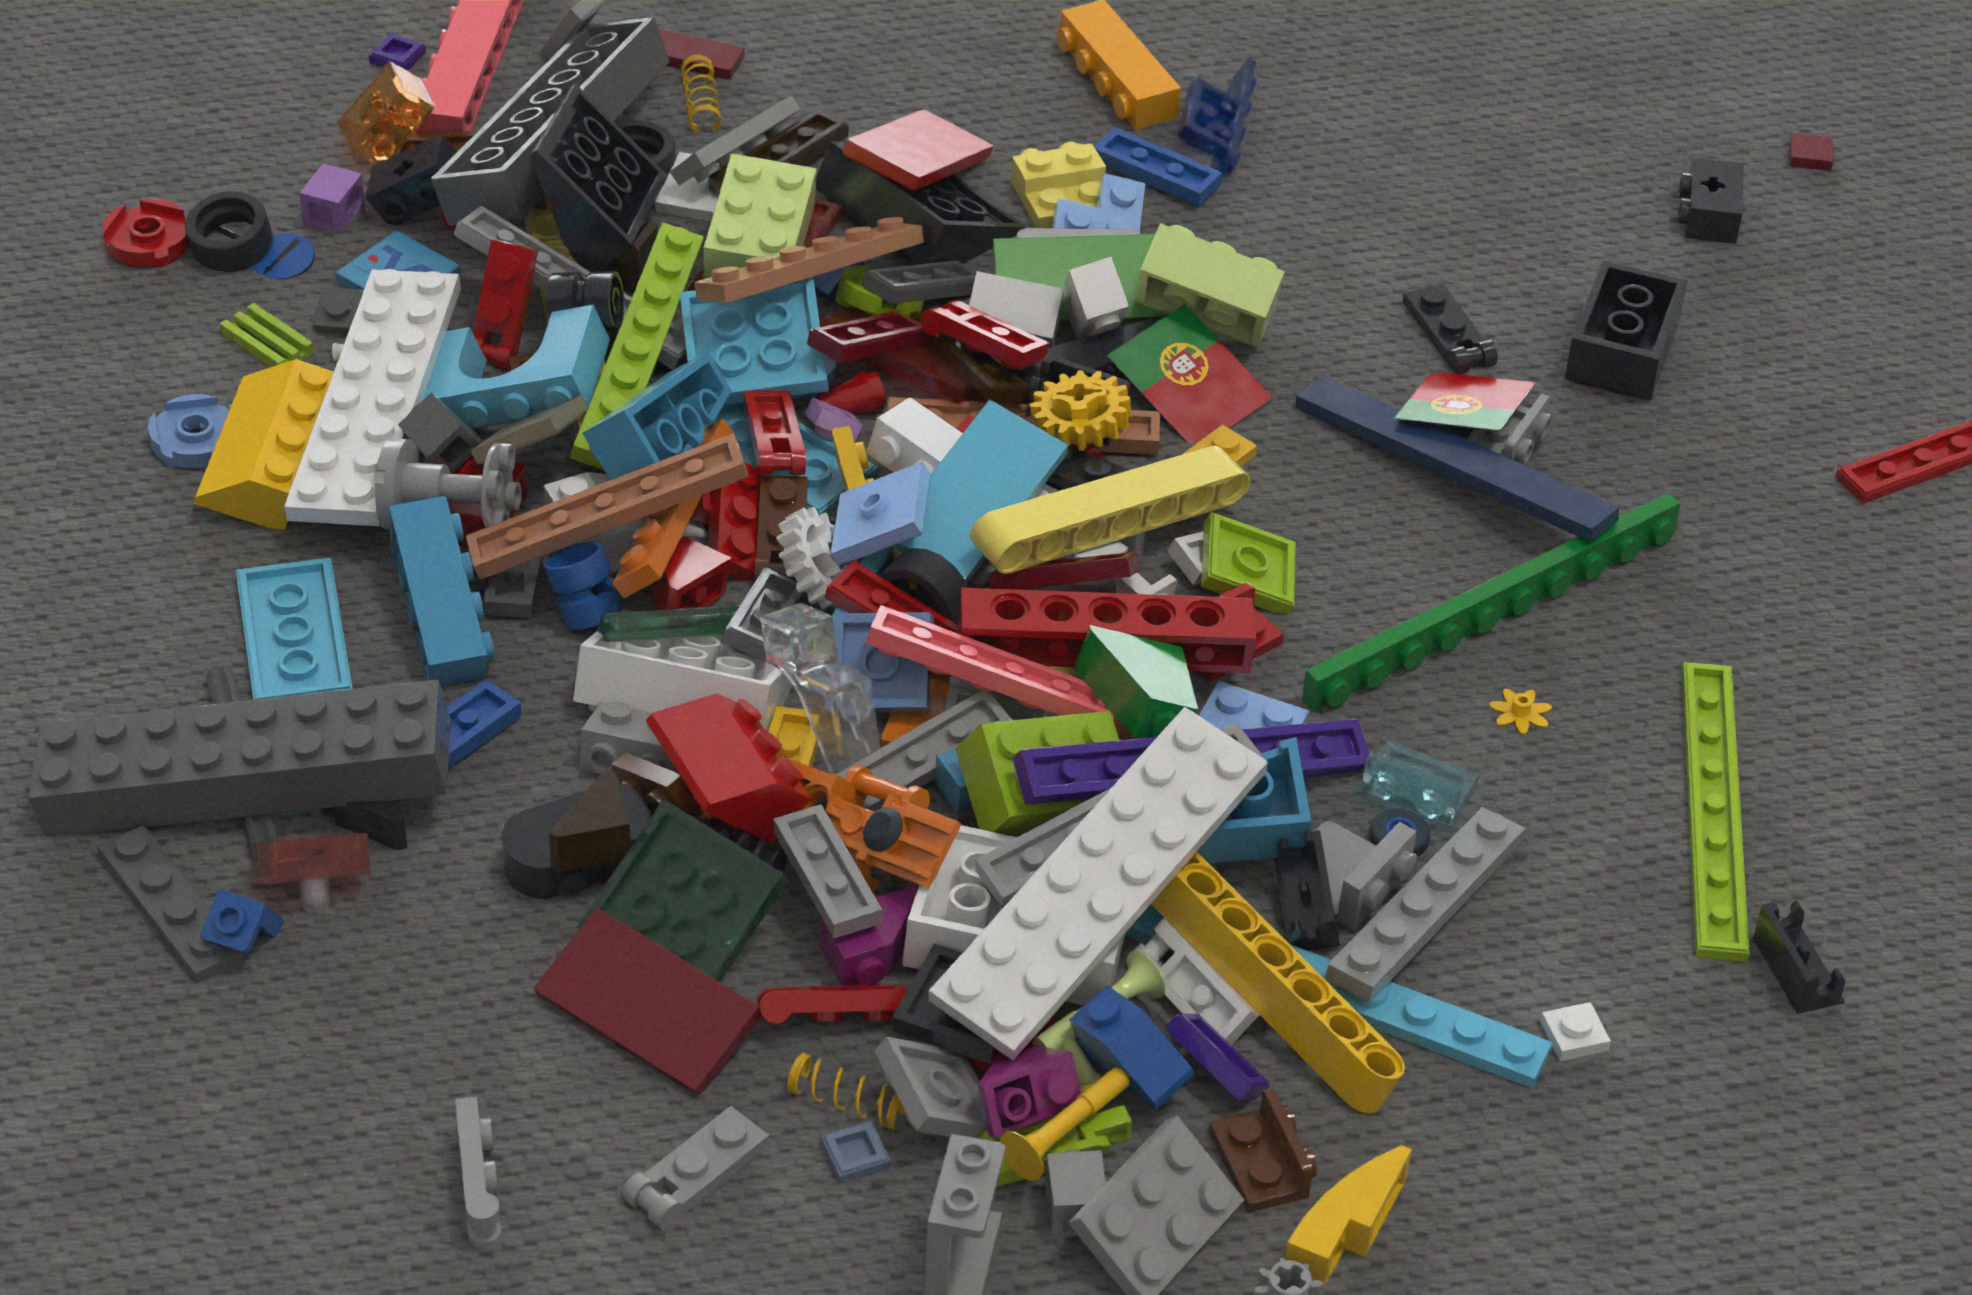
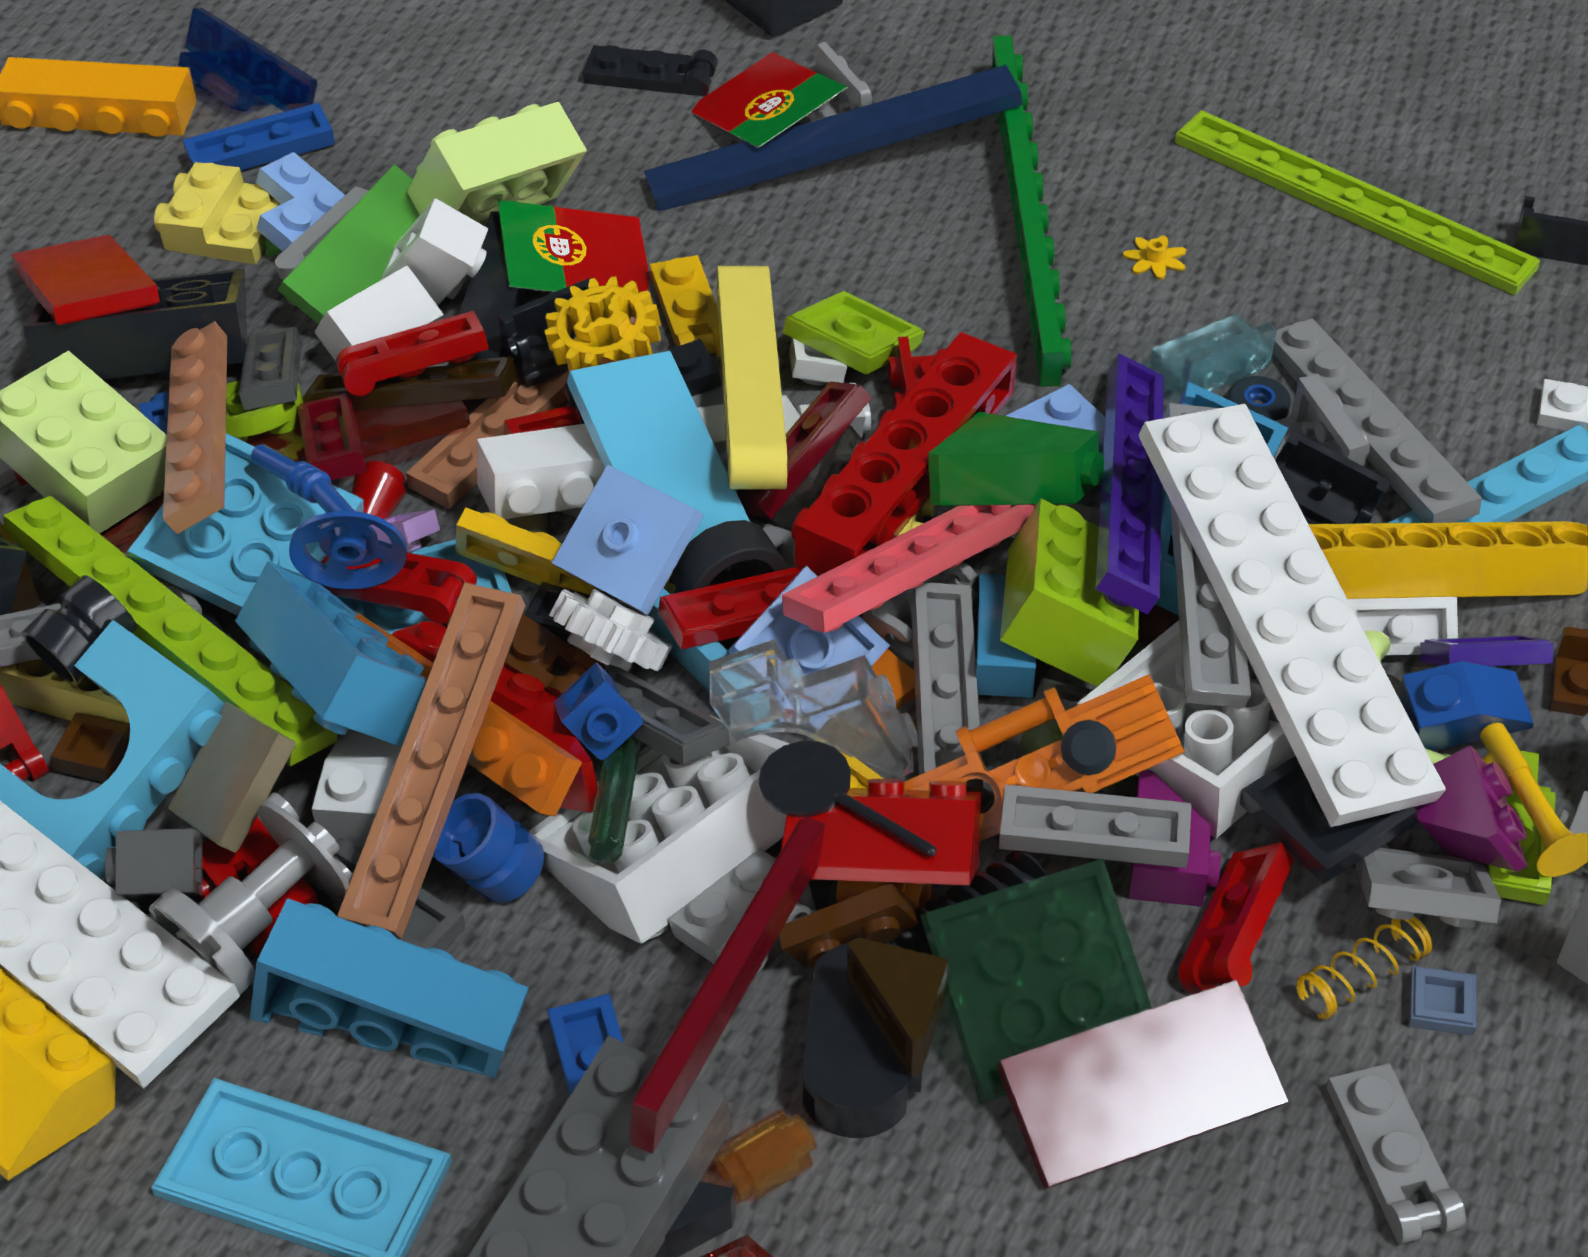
camera: 55 degrees left, 5 degrees up
none -> blue dish [251,444,407,589]
none -> blue bracket [554,662,643,760]
none -> dark red tile [629,816,825,1154]
none -> clear orange brick [713,1109,817,1203]
none -> black piece [759,741,937,857]

